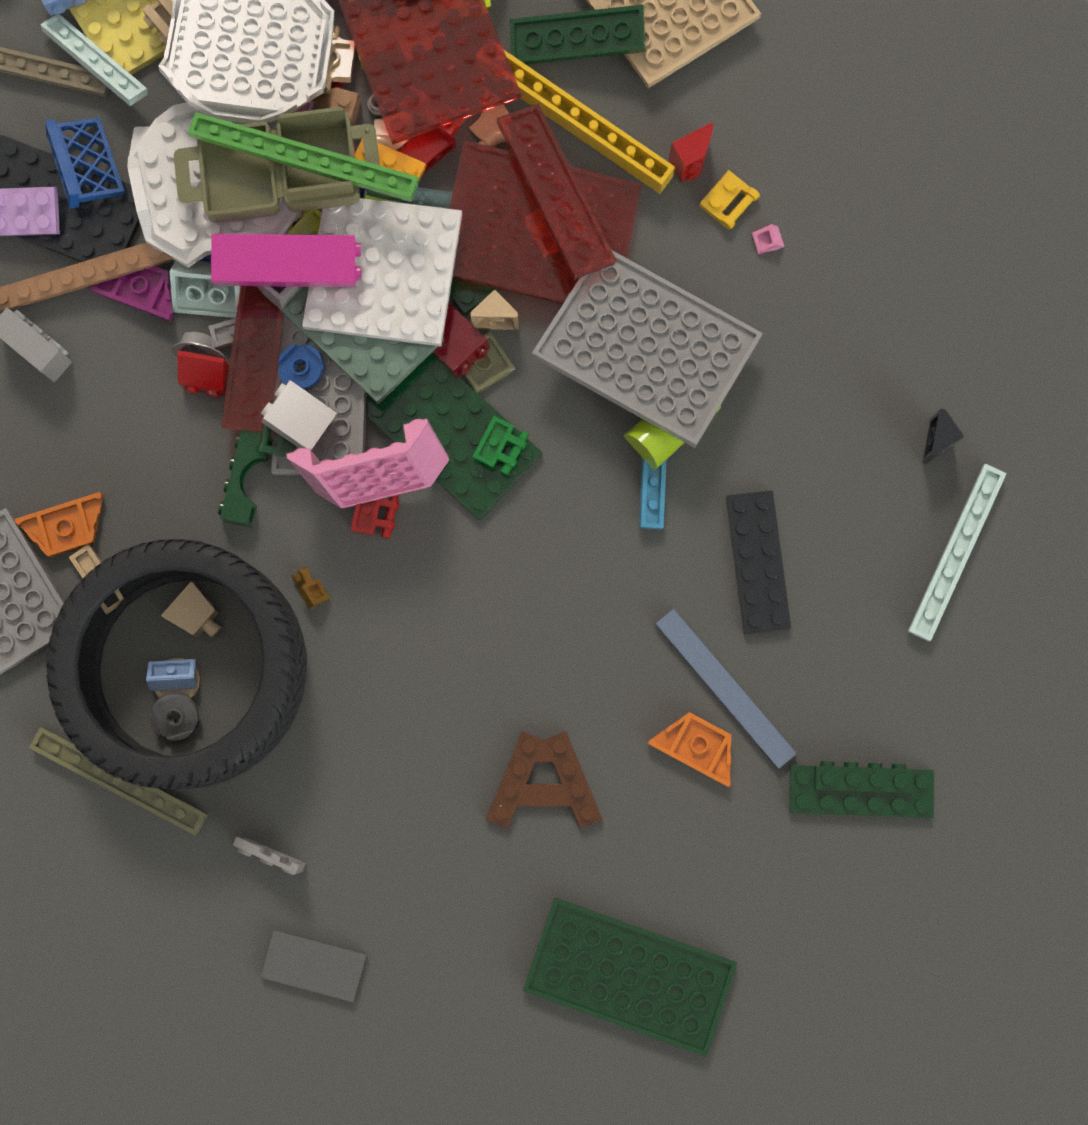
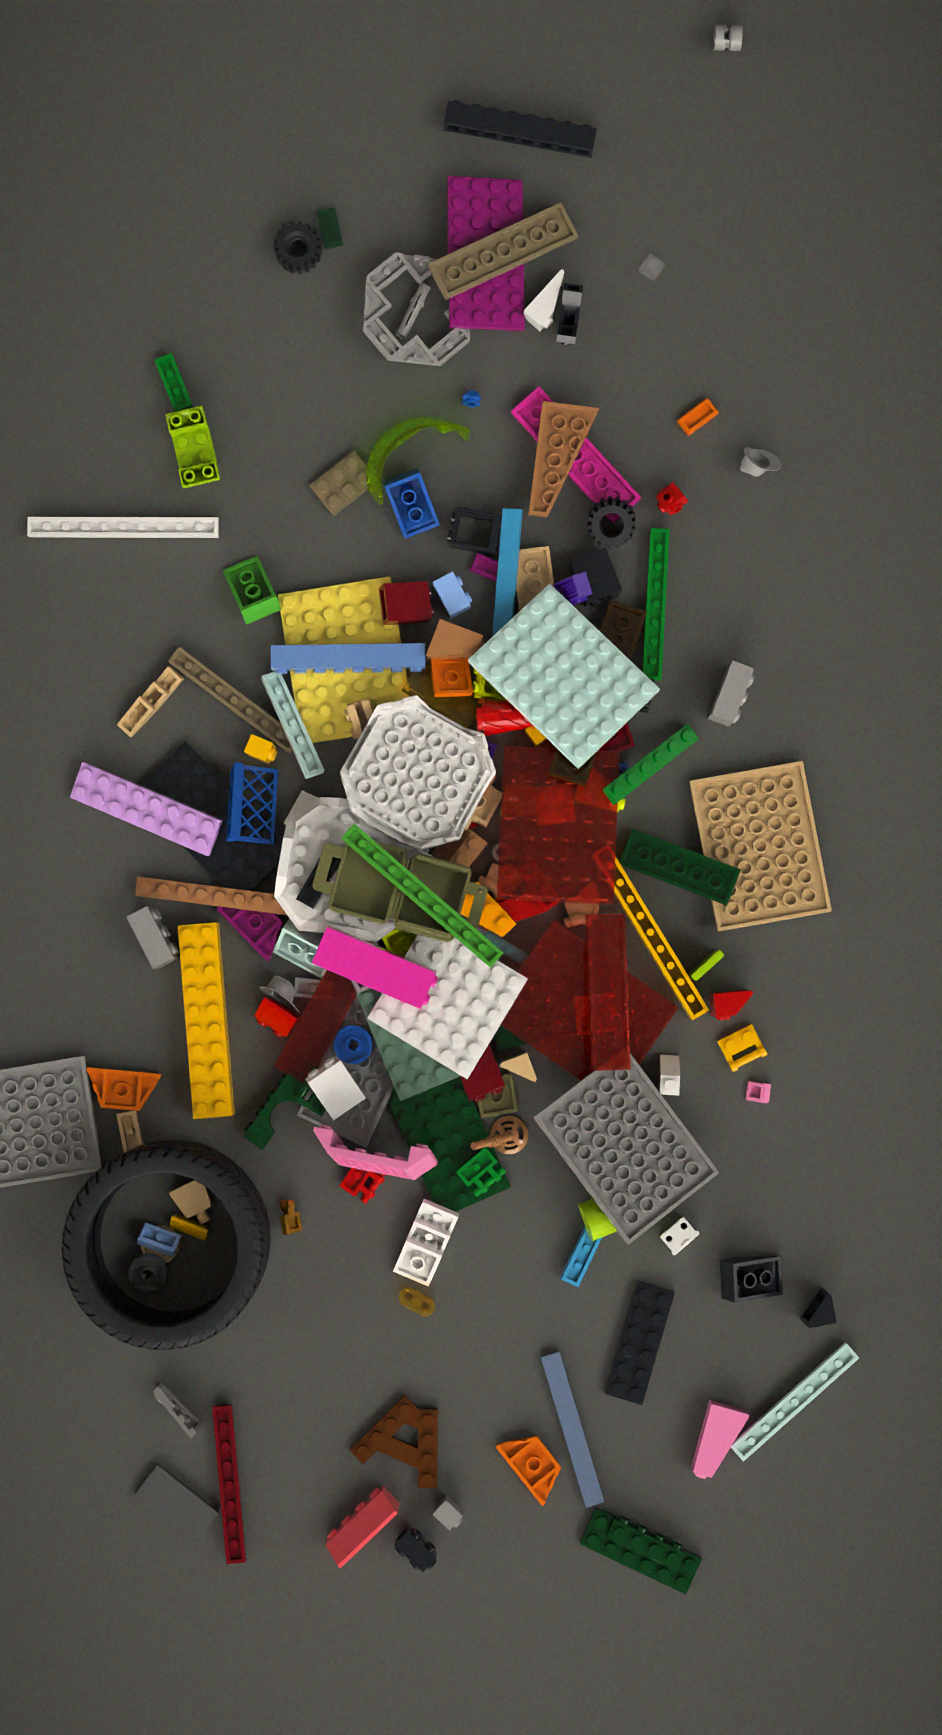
camera: 20 degrees right, 5 degrees up
olive plate [29,727,208,835] -> none
dark green plate [523,897,737,1057] -> none
none -> yellow slope [170,1214,210,1241]
none -> yellow brick [178,922,235,1119]
none -> dark red plate [212,1404,247,1564]
none -> yellow brick [244,734,278,764]
none -> black tile [296,856,341,909]
none -> coral slope [326,1486,399,1568]
none -> white slope [393,1199,459,1286]
none -> black brick [394,1525,437,1572]
none -> clear yellow plate [399,1286,435,1317]
none -> light grey brick [432,1495,463,1531]
none -> medium nougat dish [471,1116,528,1154]
none -> white slope [658,1054,680,1096]
none -> white piece [660,1216,699,1255]
none -> lime tile [688,950,724,981]
none -> bright pink slope [691,1400,749,1479]
none -> black slope [720,1255,783,1303]

